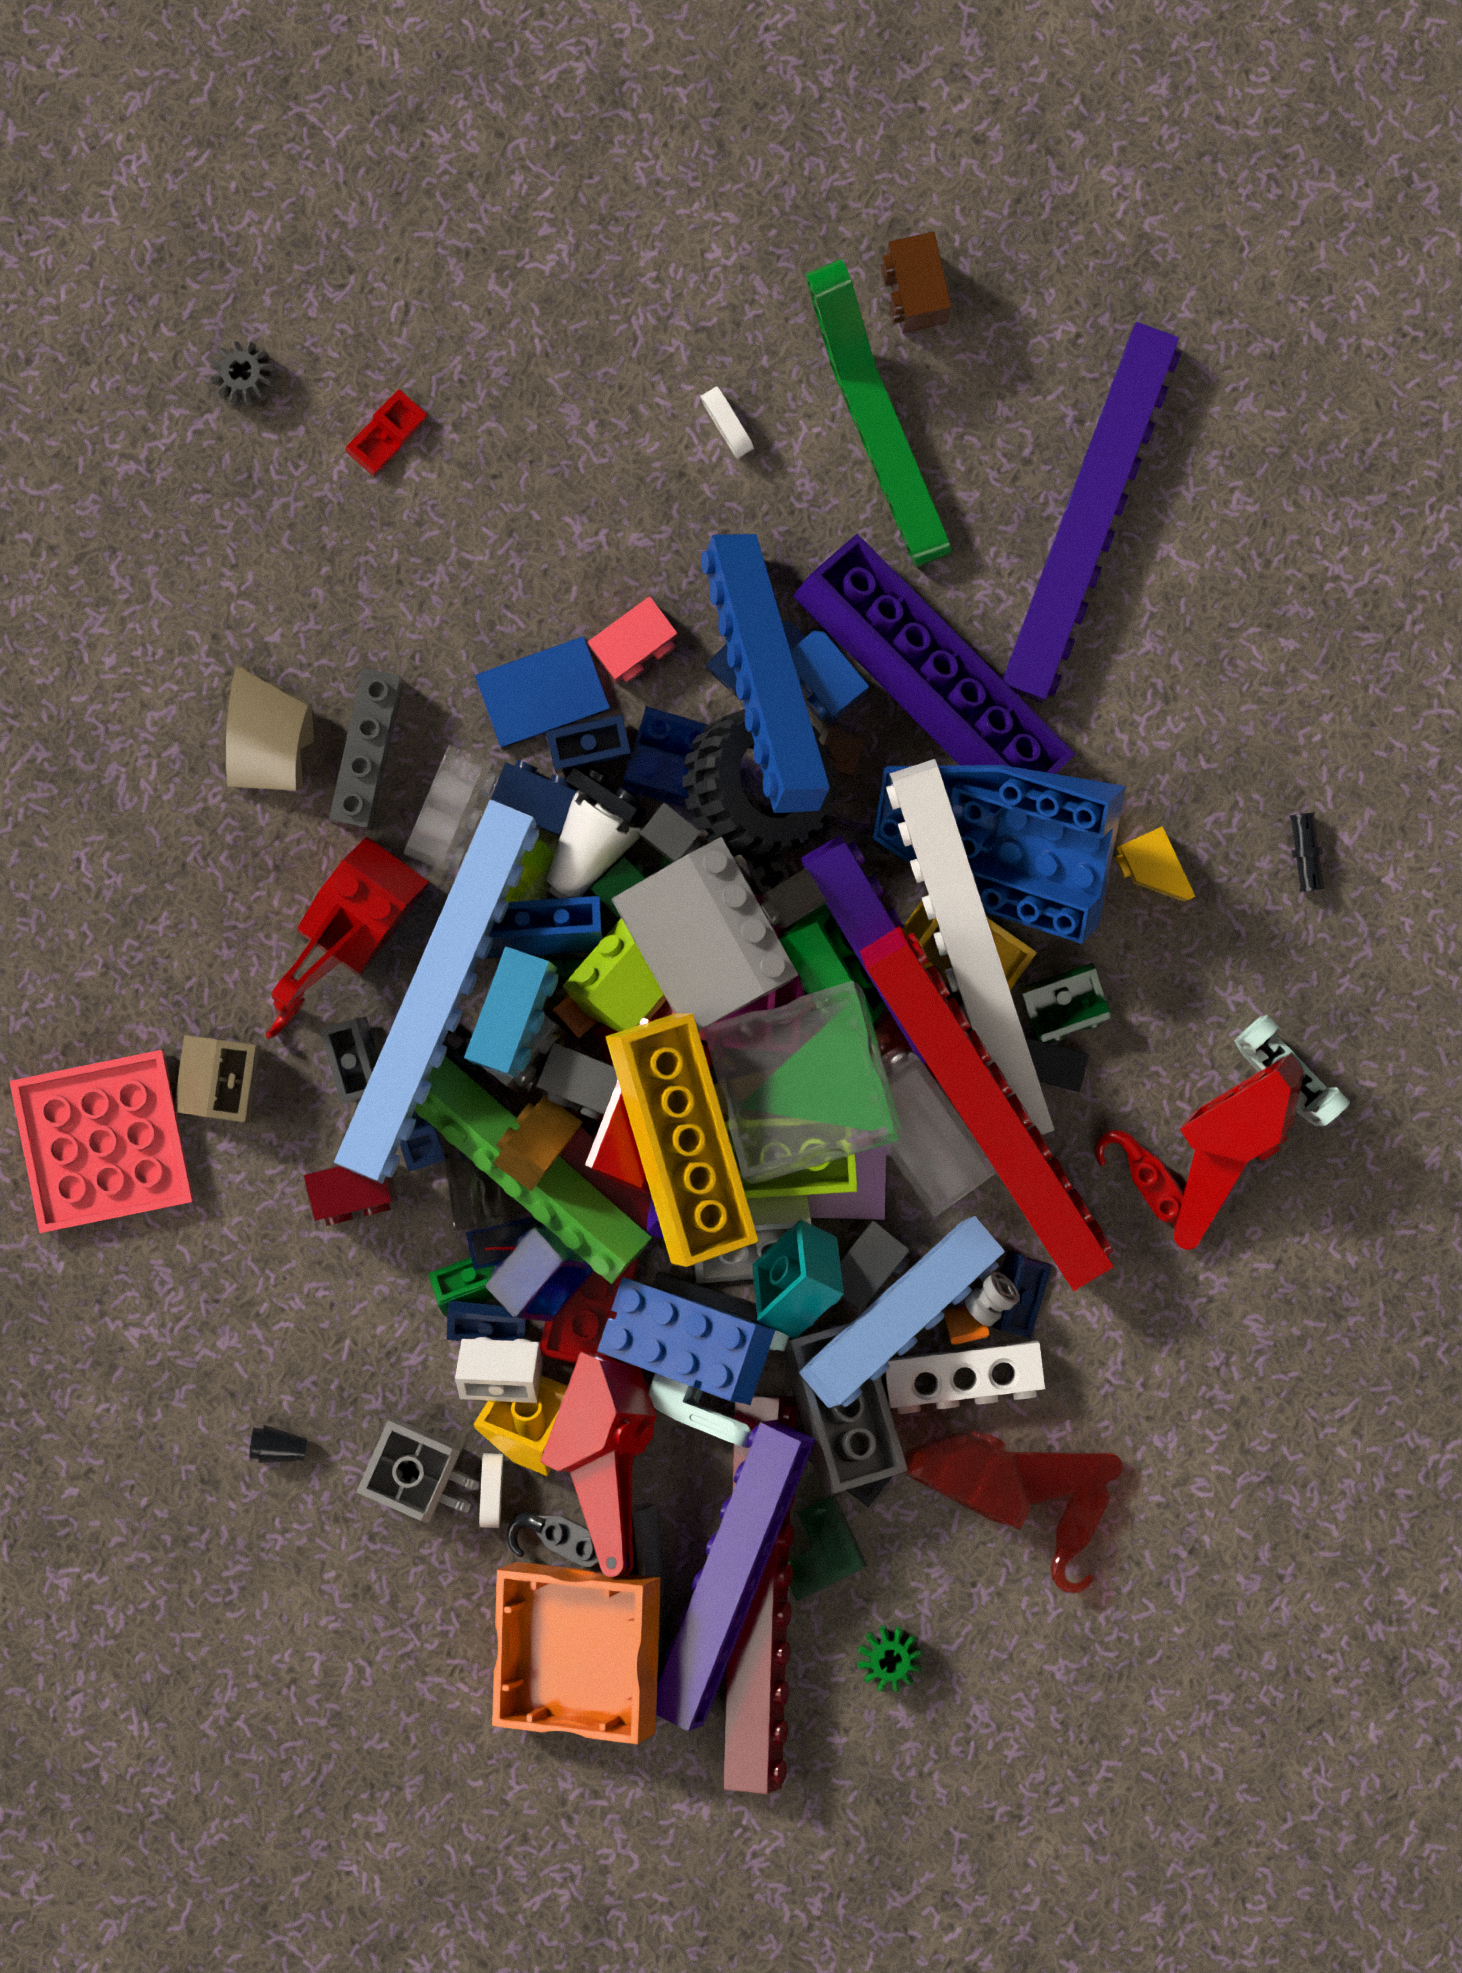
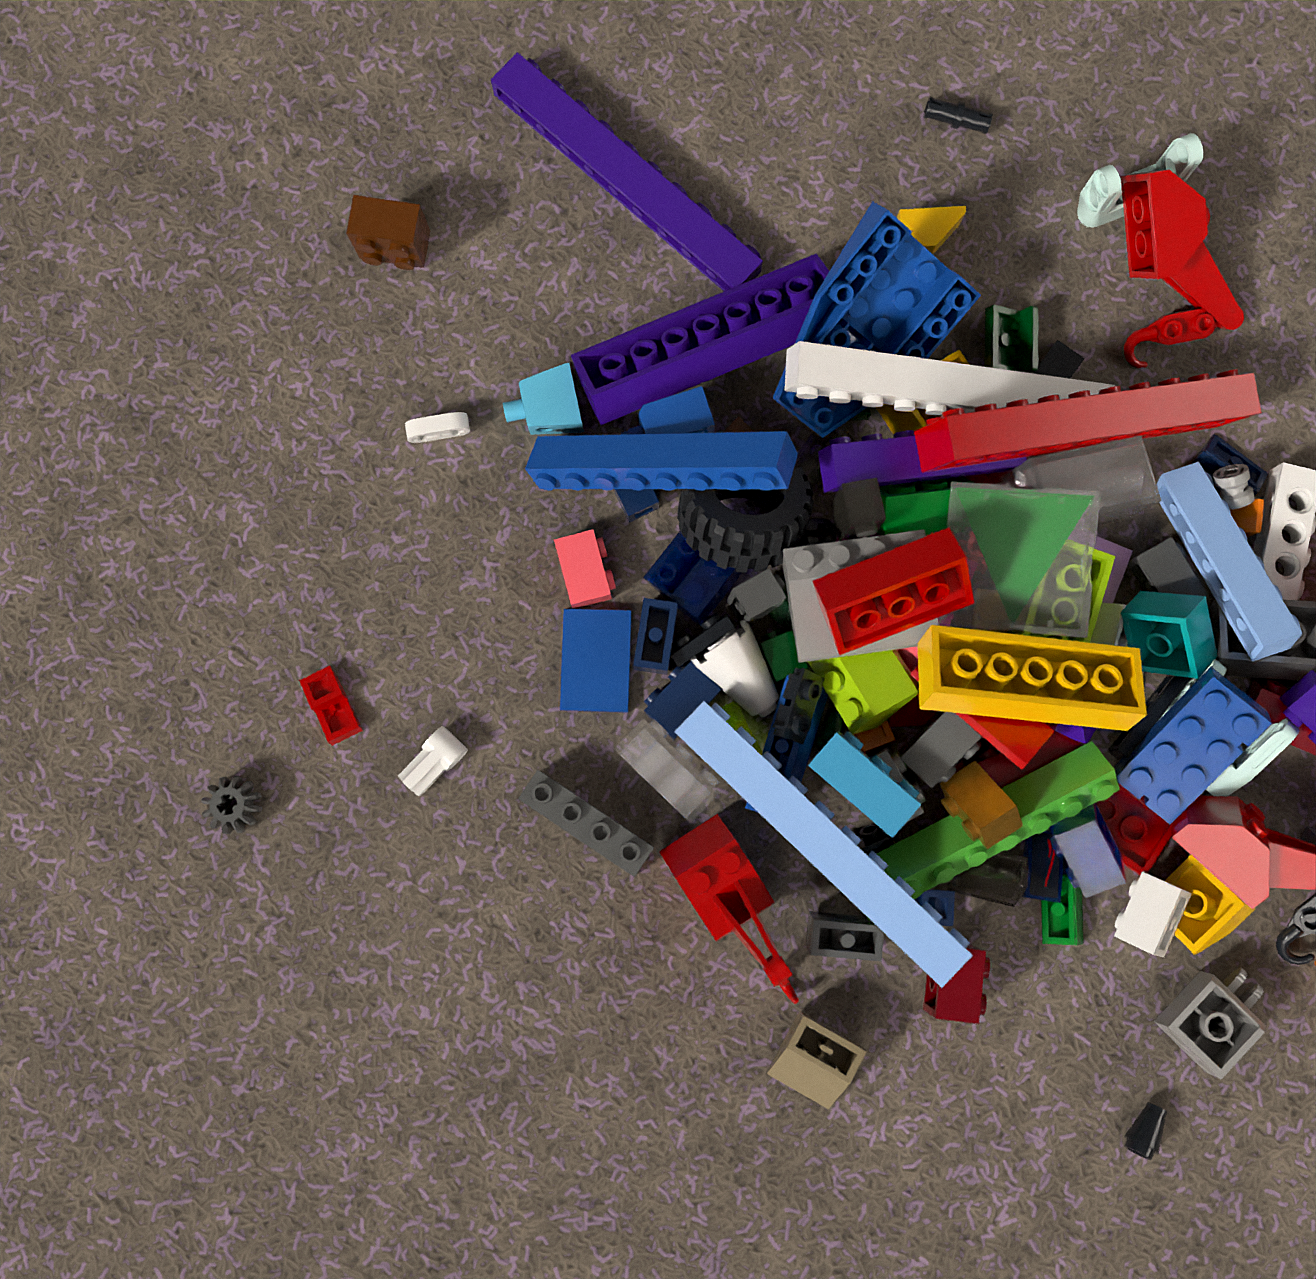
camera: 70 degrees left, 5 degrees down
coral plate [9,1050,194,1233] -> none
dark tan slope [226,665,314,791] -> none
dark blue plate [446,1301,527,1341] -> none
white beam [479,1453,504,1528] -> none
green beam [804,259,952,568] -> none
none -> white piece [398,726,468,796]
none -> medium azure torso [503,363,584,435]
none -> black hinge [772,668,825,745]
none -> red slope [812,527,974,656]

